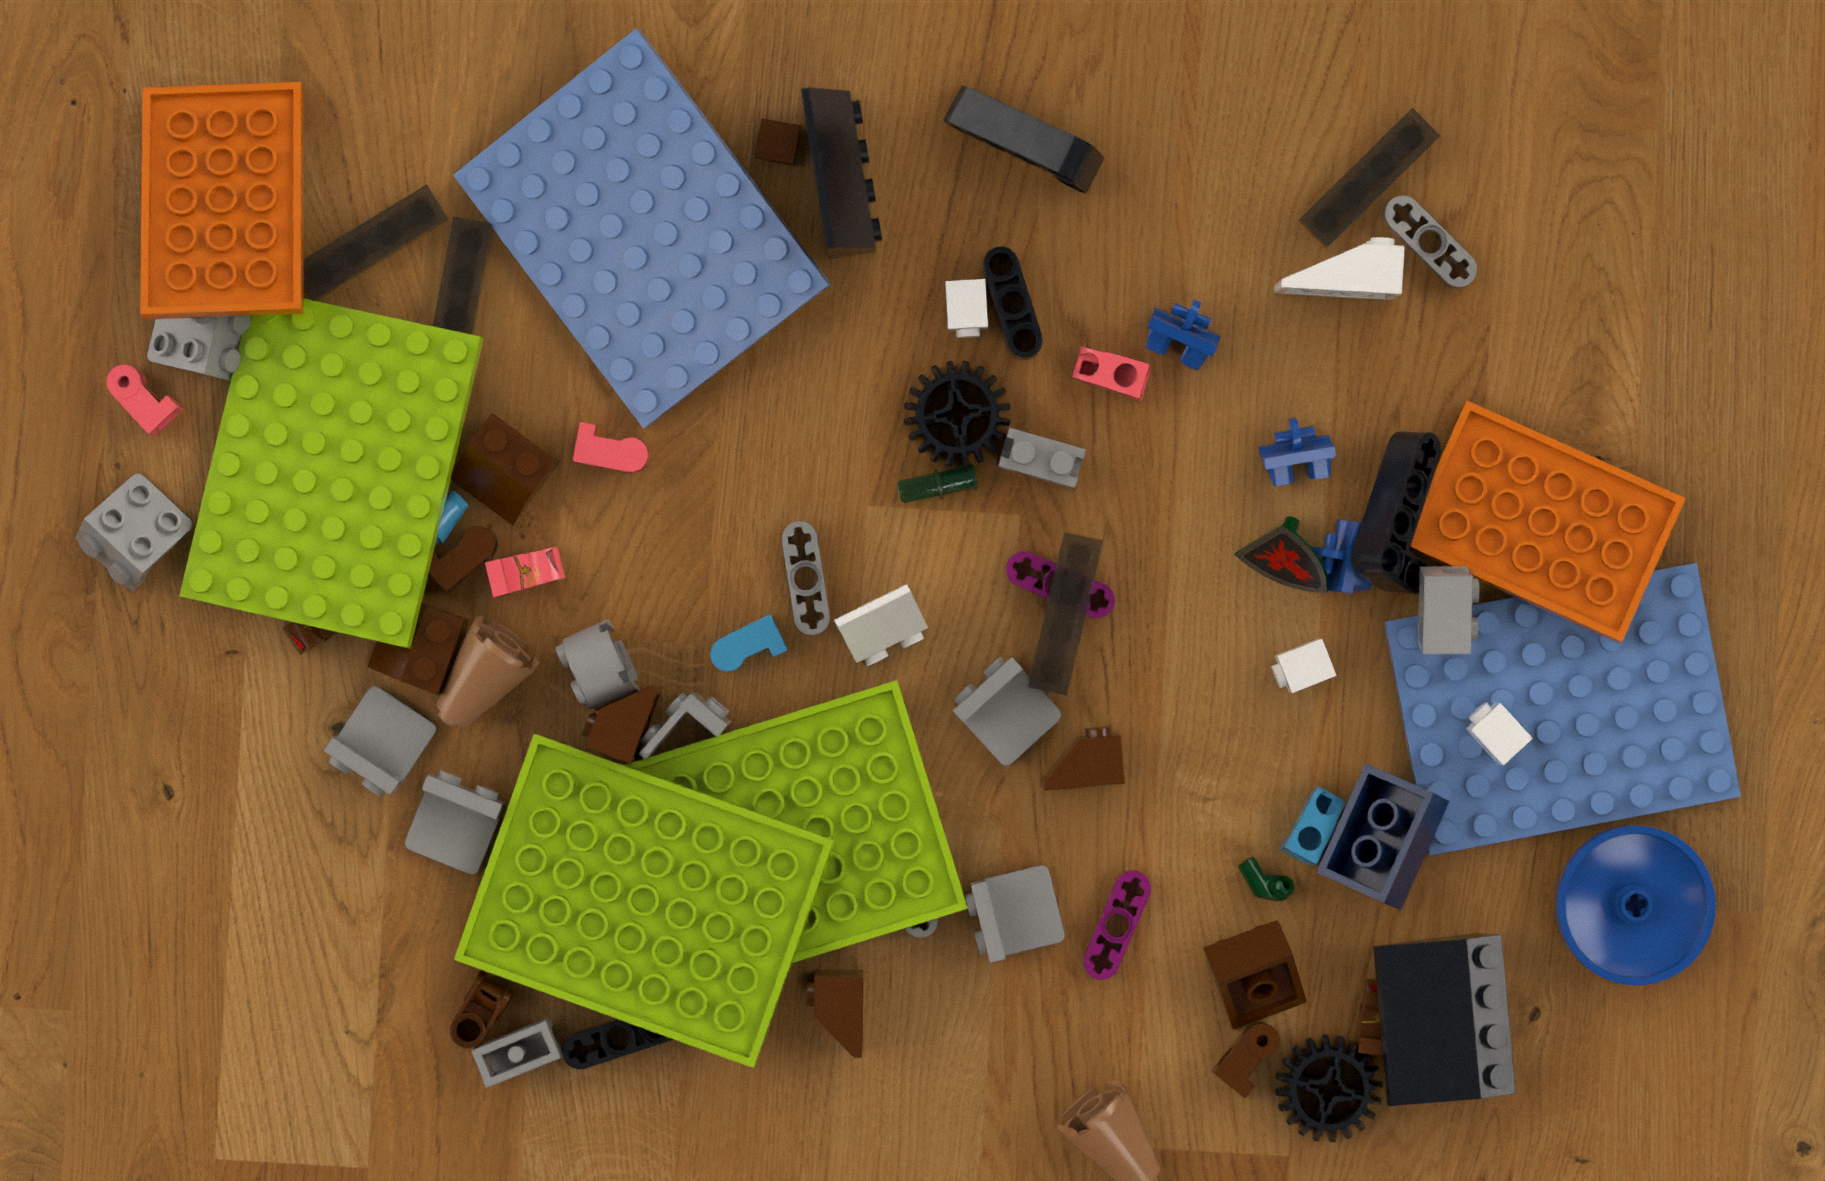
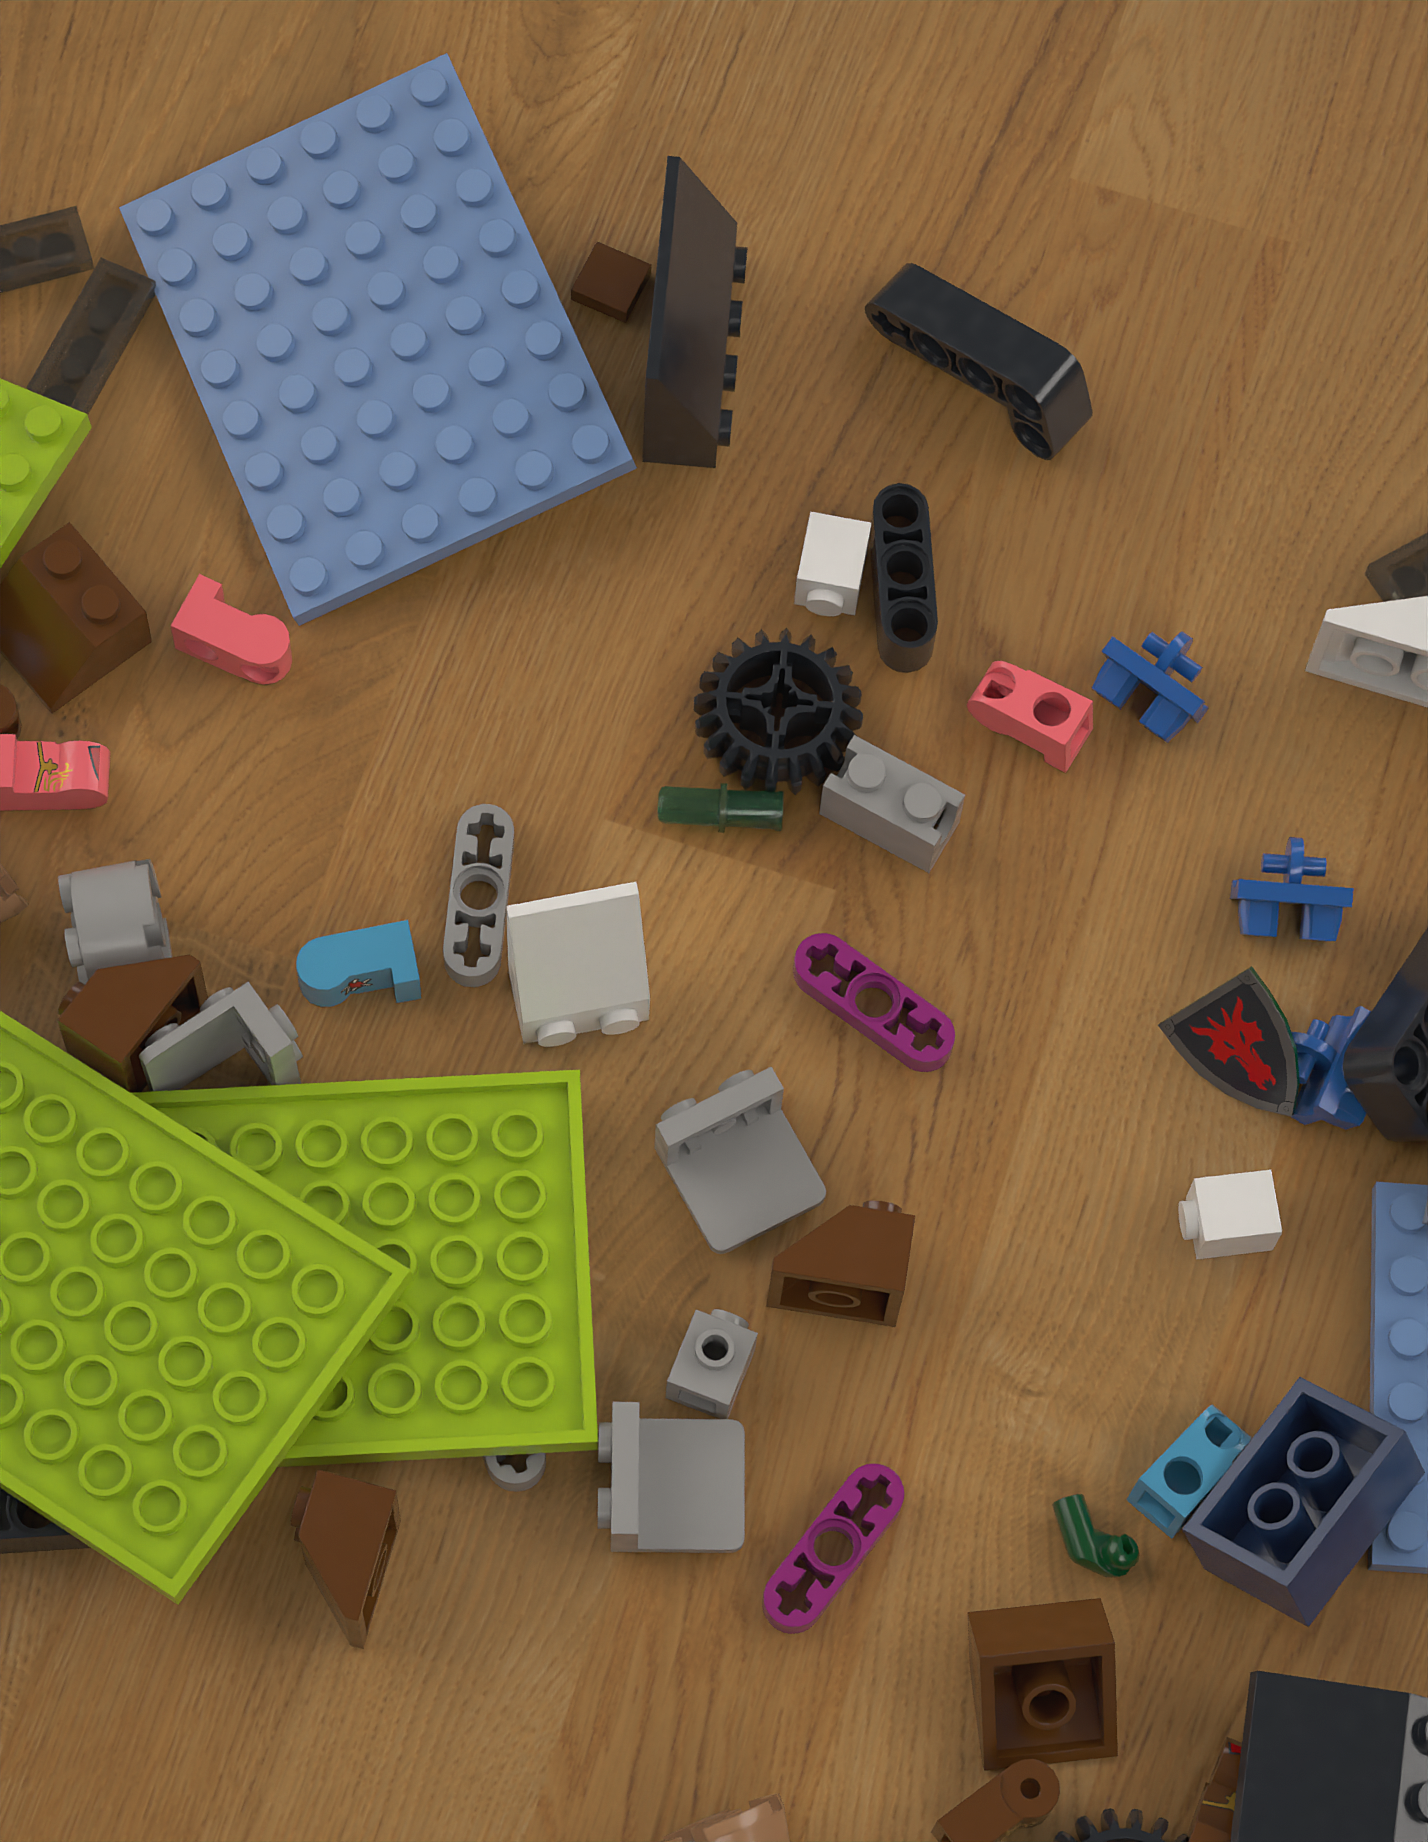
camera: 15 degrees right, 20 degrees down
clear smoke plate [1028,531,1103,696] -> none
none -> light grey brick [666,1309,758,1419]

